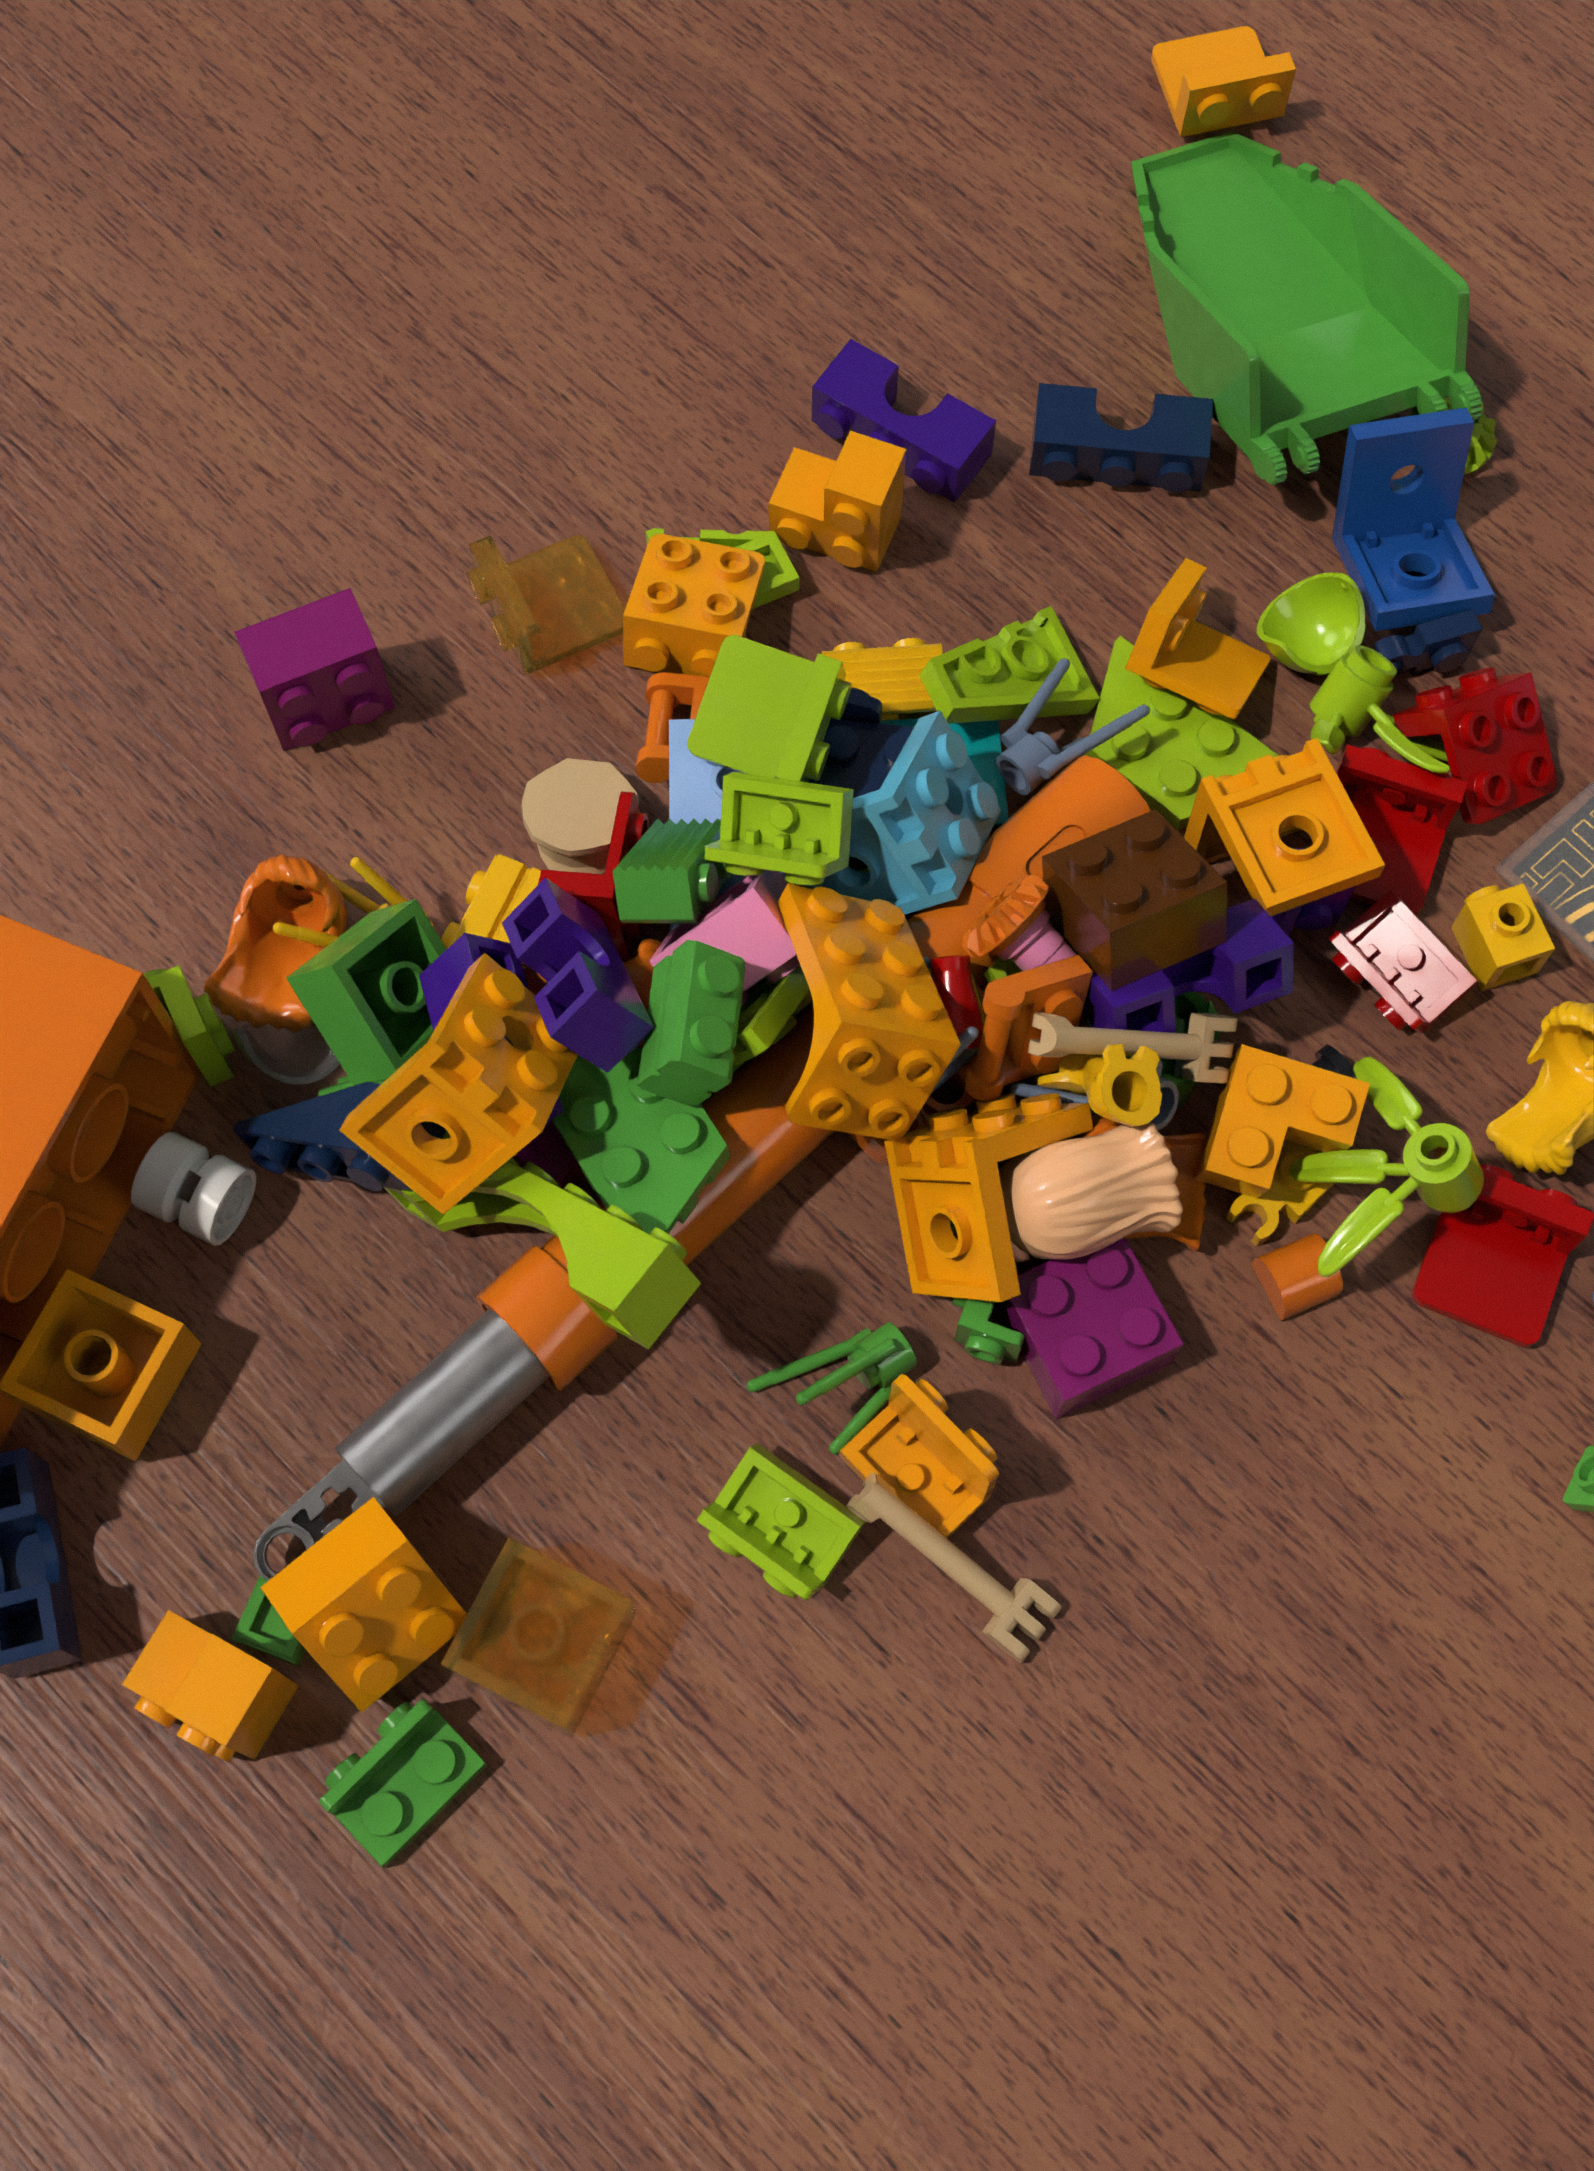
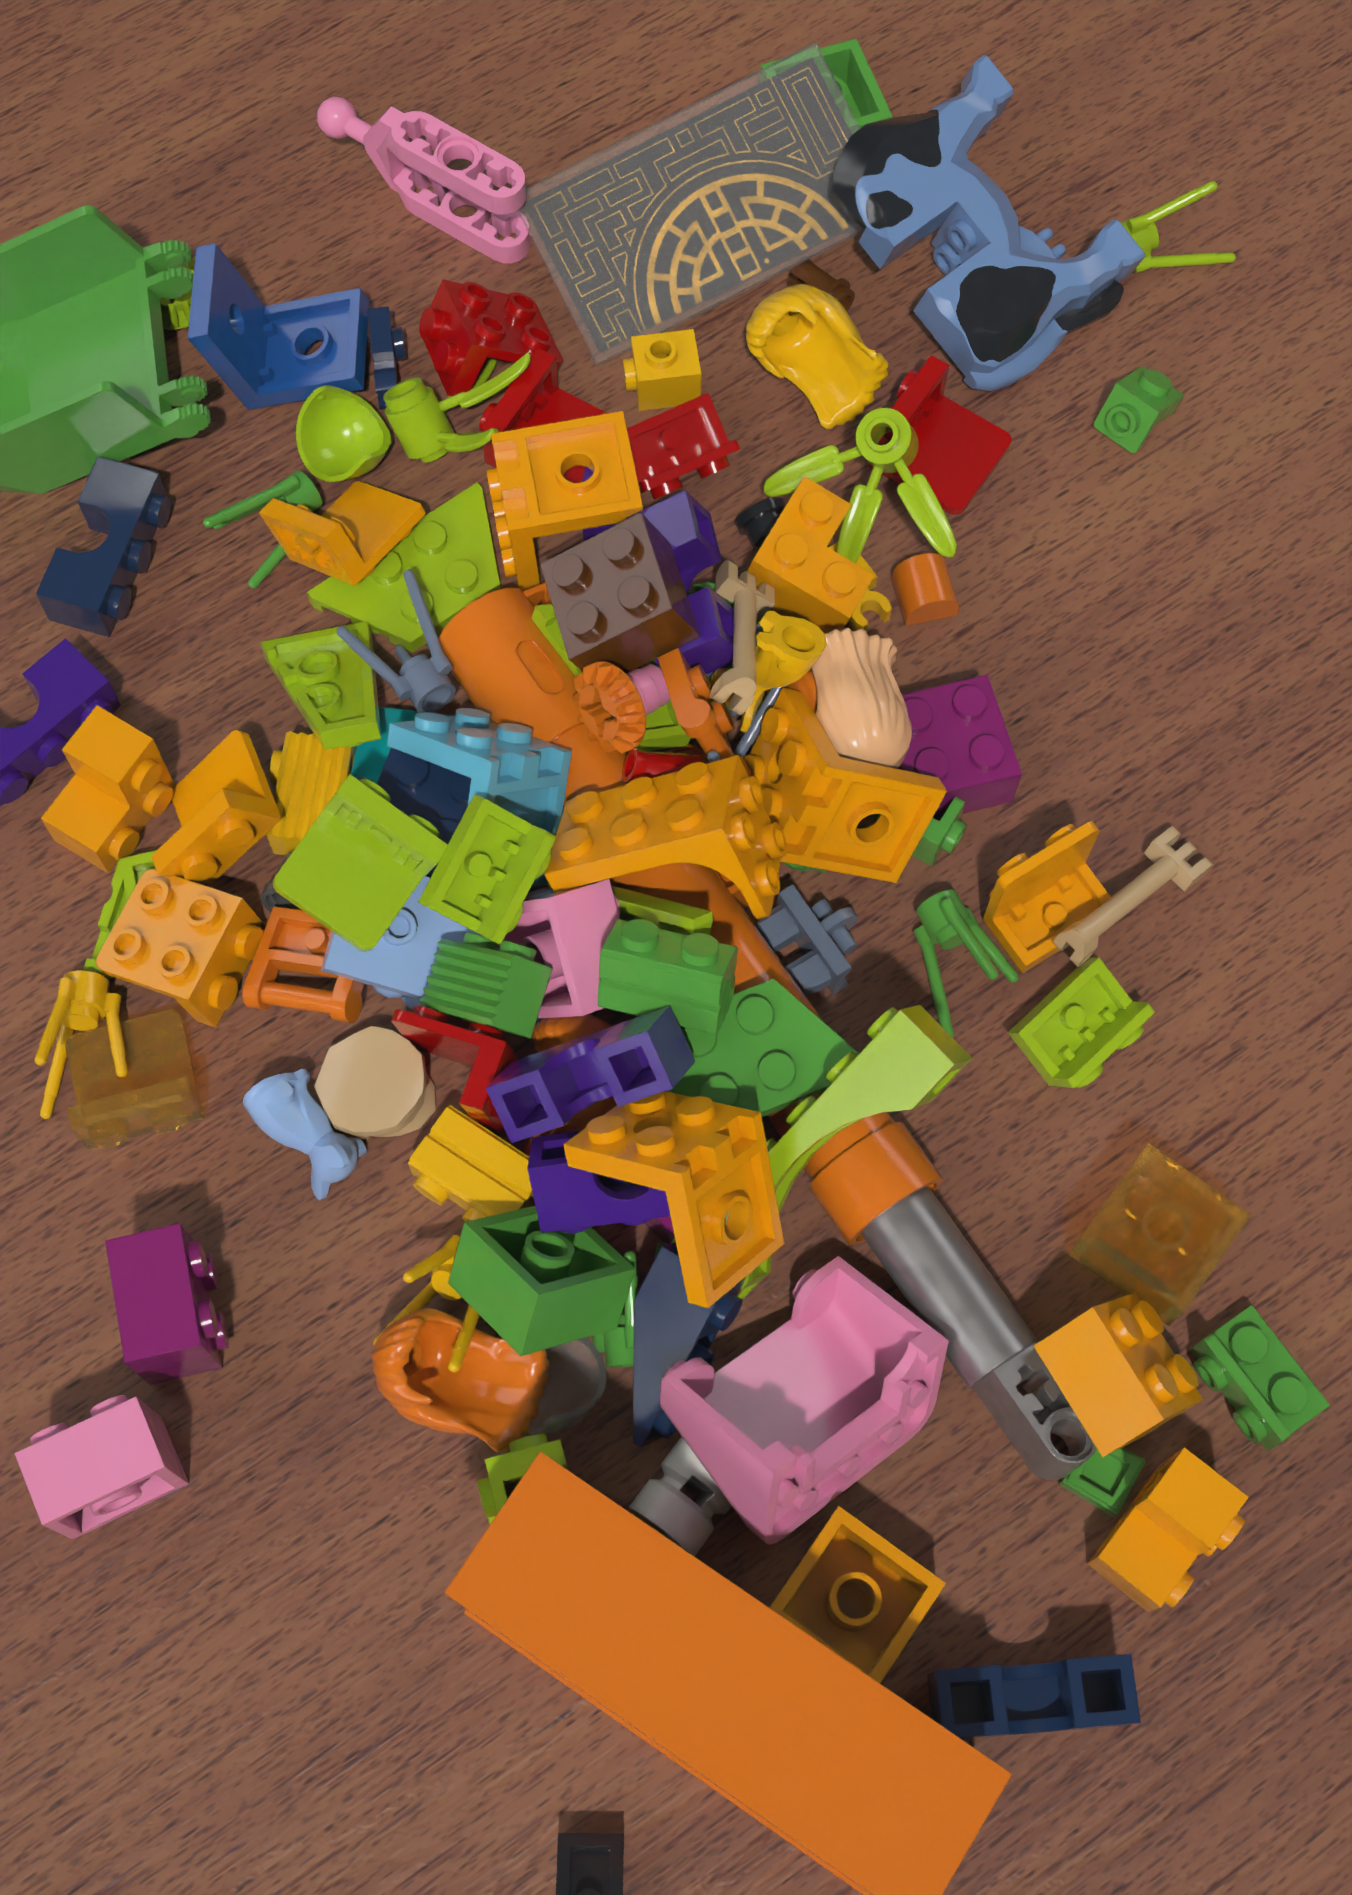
camera: 80 degrees left, 0 degrees up
none -> bright pink brick [14,1395,189,1539]
none -> yellow plant [34,970,128,1119]
none -> light orange bracket [151,730,282,885]
none -> bright green plant [203,470,322,589]
none -> light blue animal [242,1069,367,1200]
none -> bright pink windscreen [660,1256,949,1545]
none -> sand blue hips [756,884,858,996]

